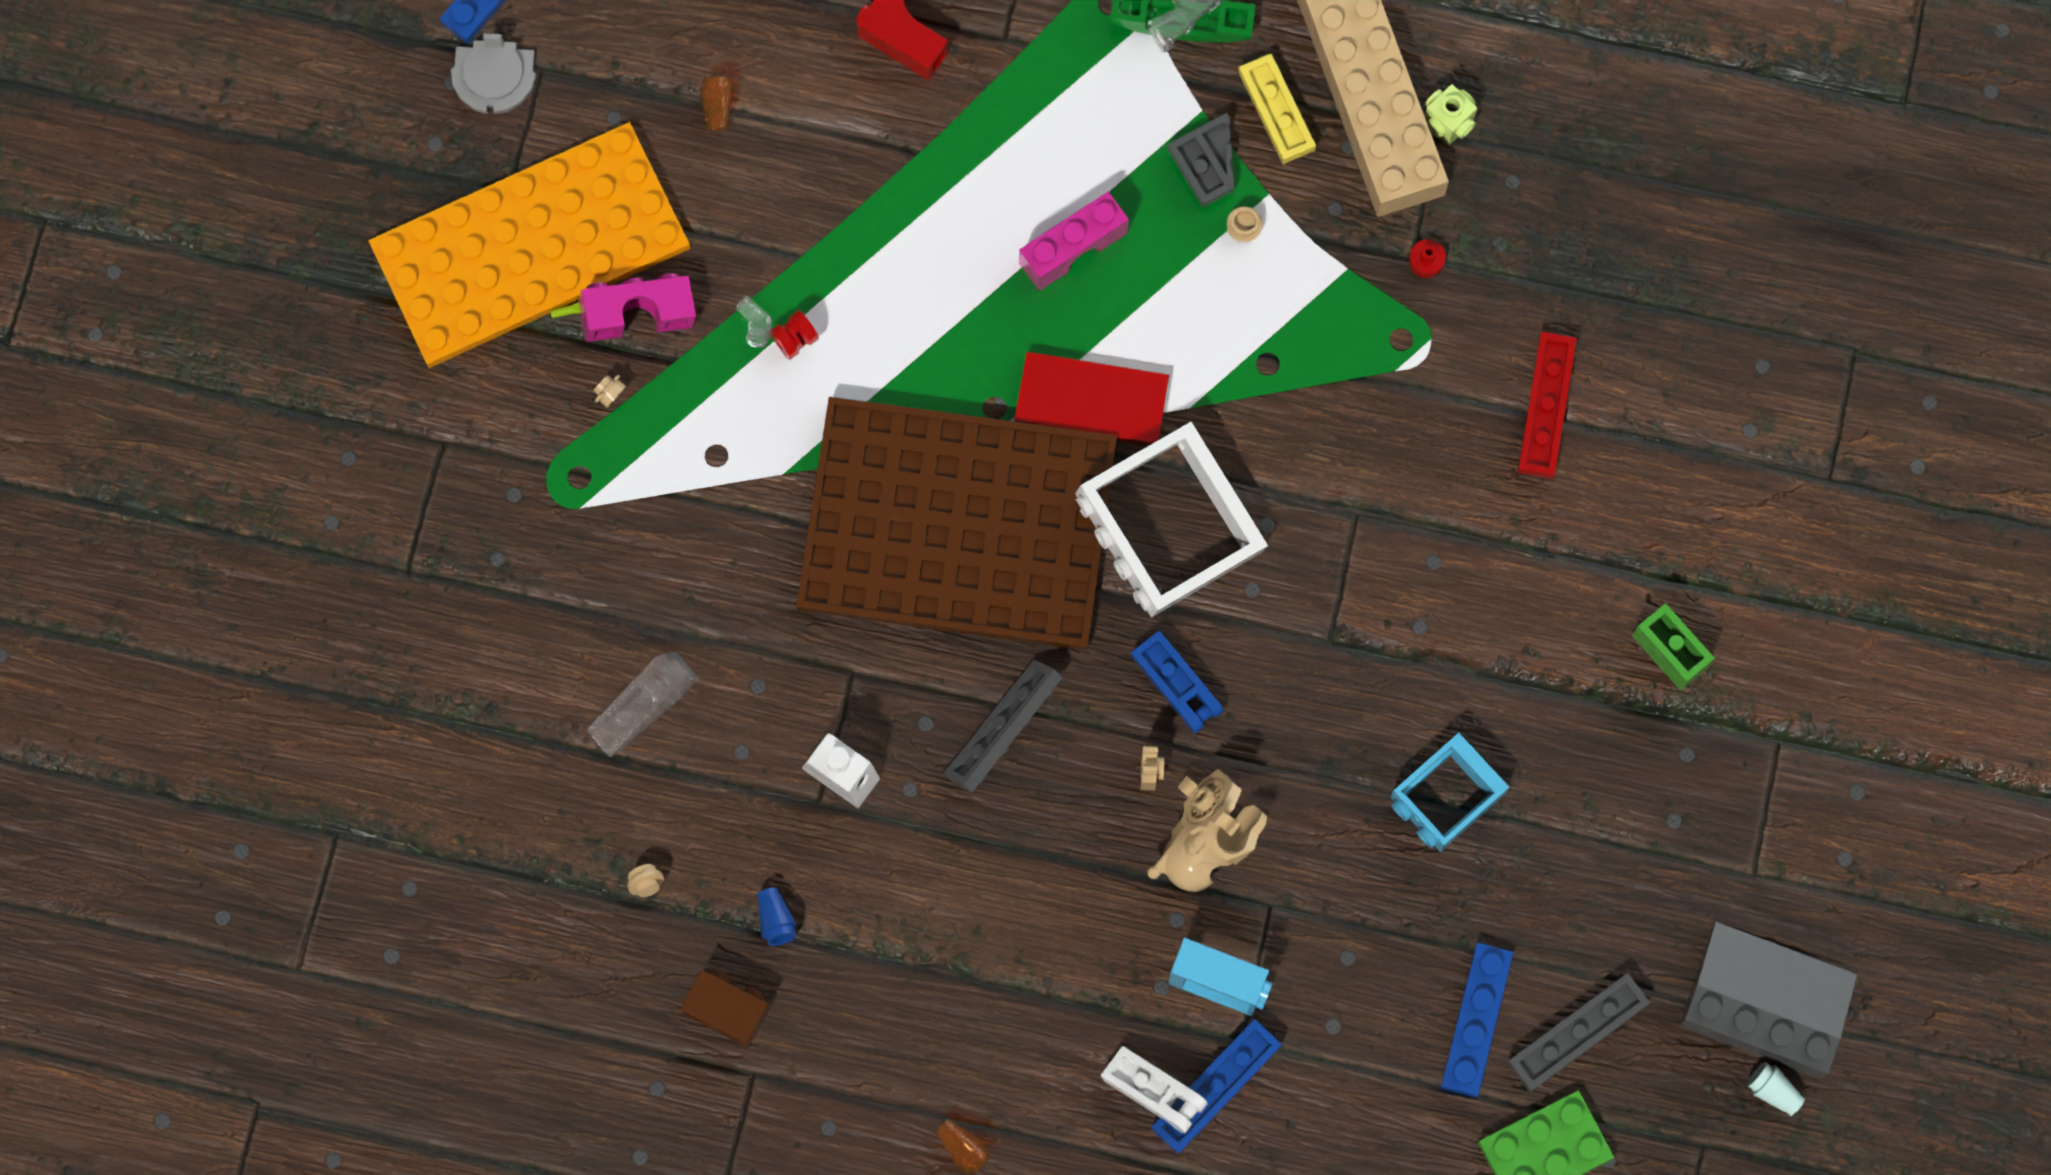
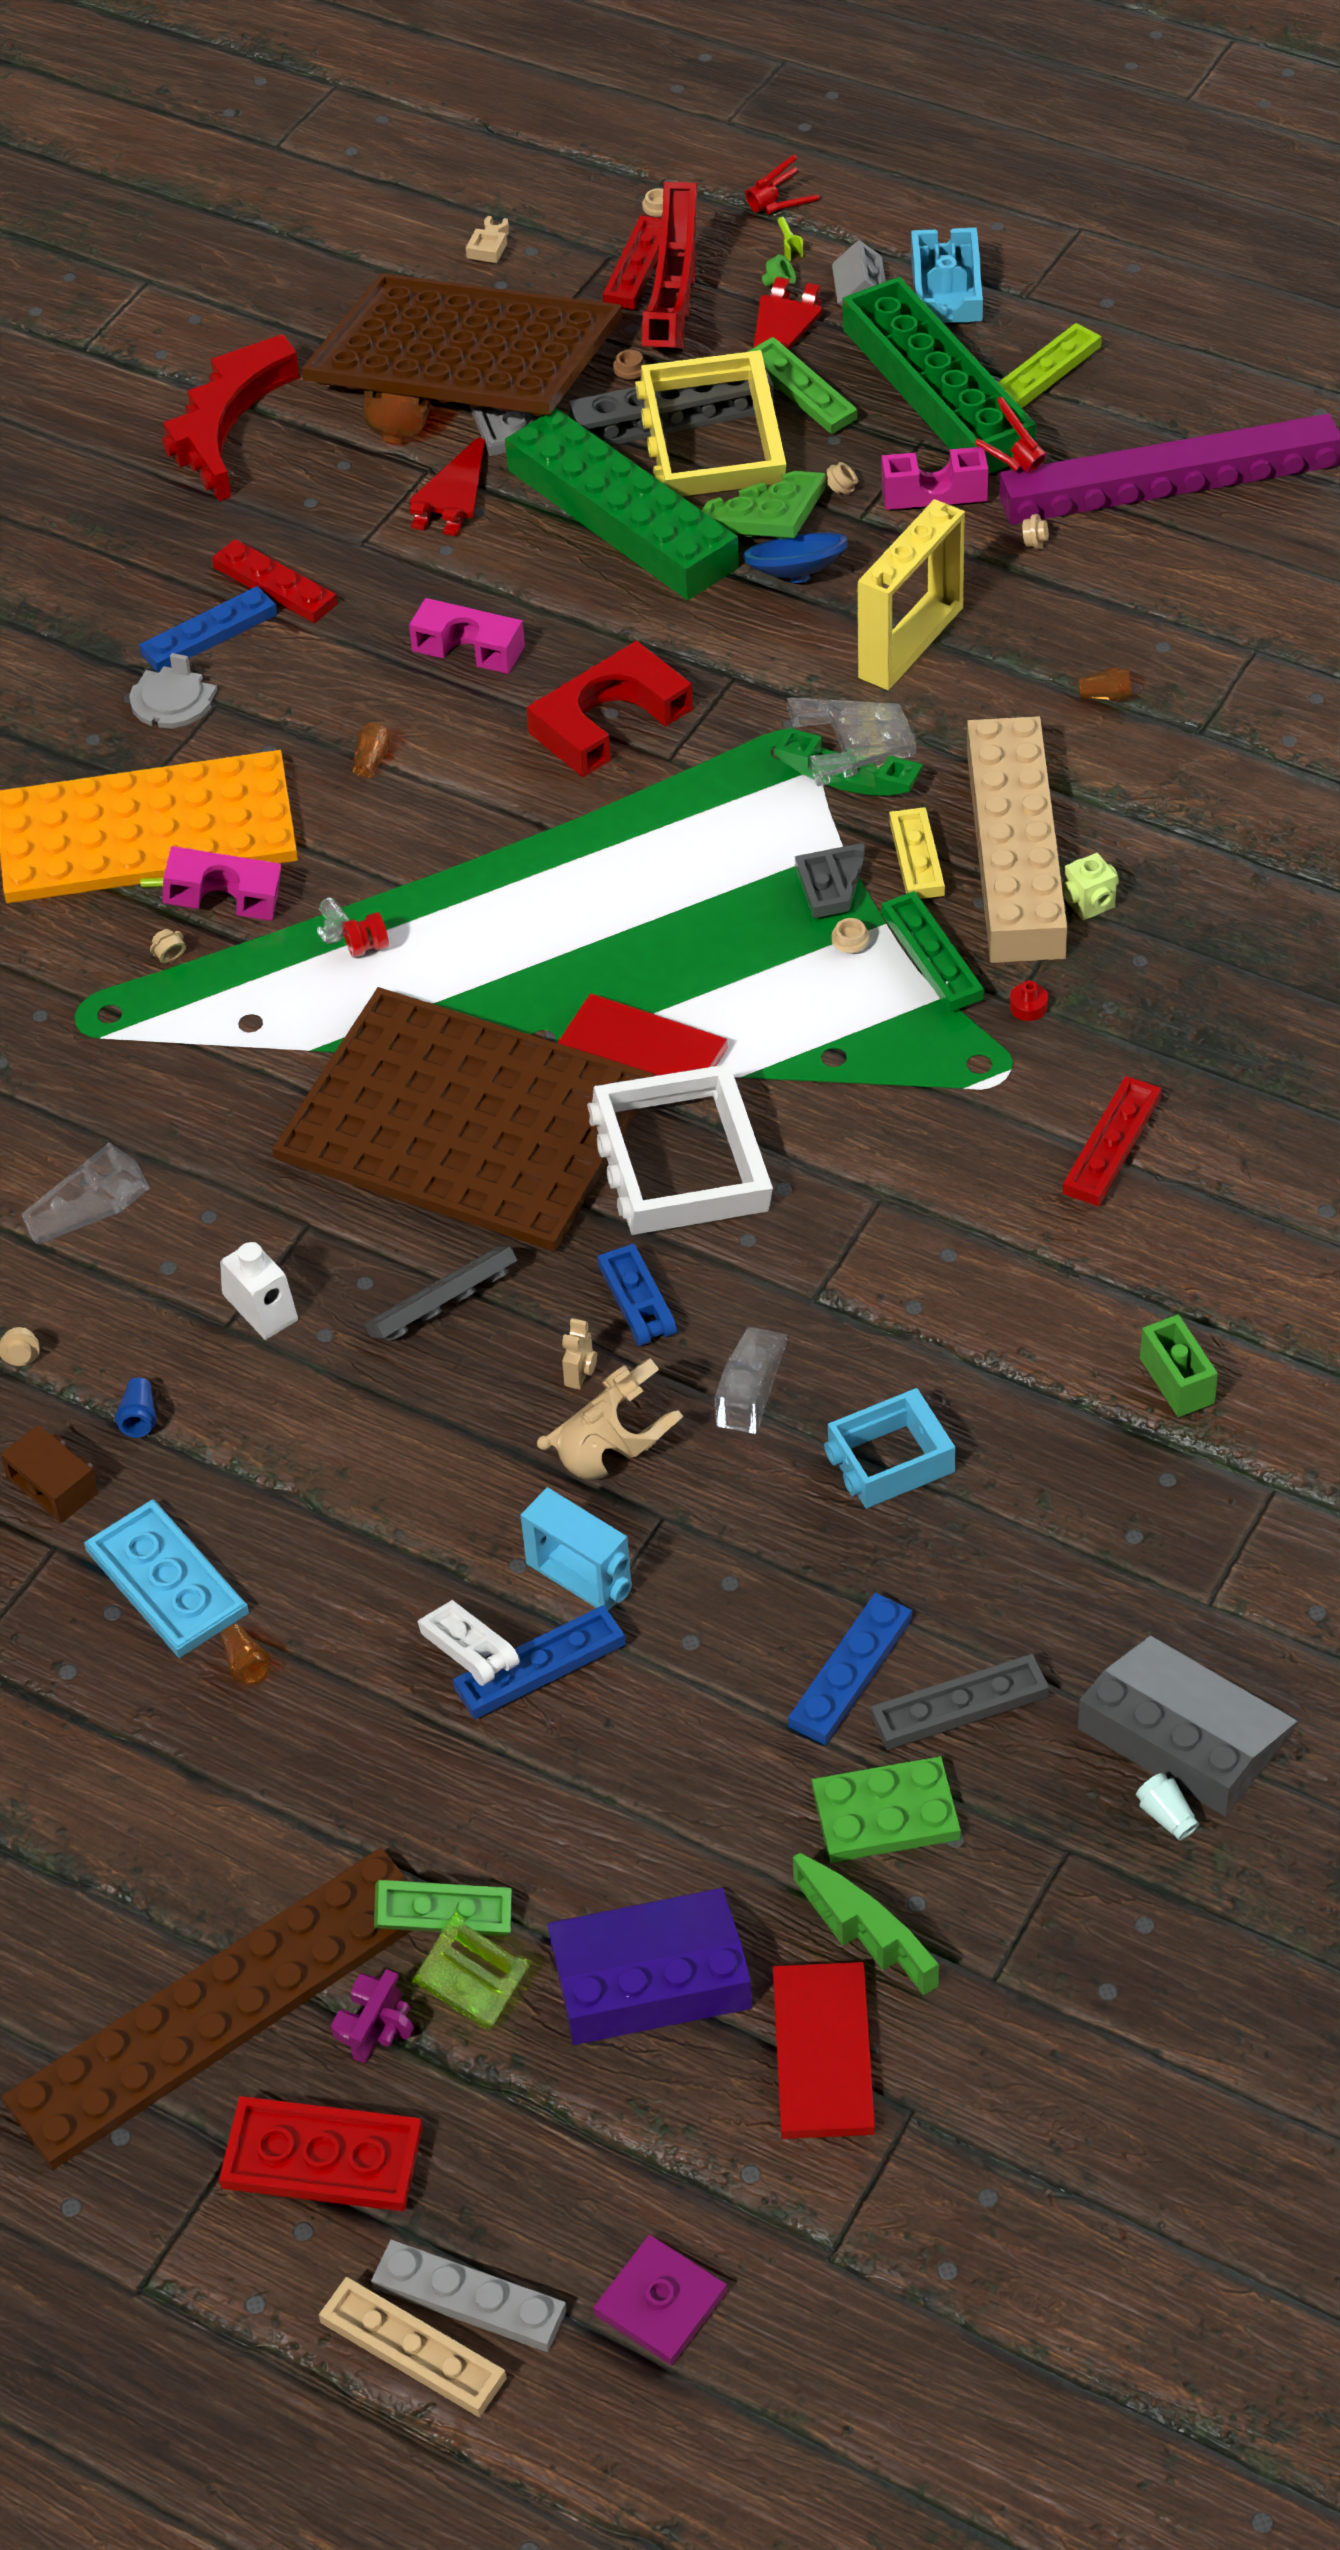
camera: 20 degrees right, 25 degrees down
dark pink arch [1019,192,1129,291] -> none
none -> medium azure tile [84,1499,249,1658]
none -> clear slope [715,1327,787,1434]
none -> green plate [881,891,984,1012]

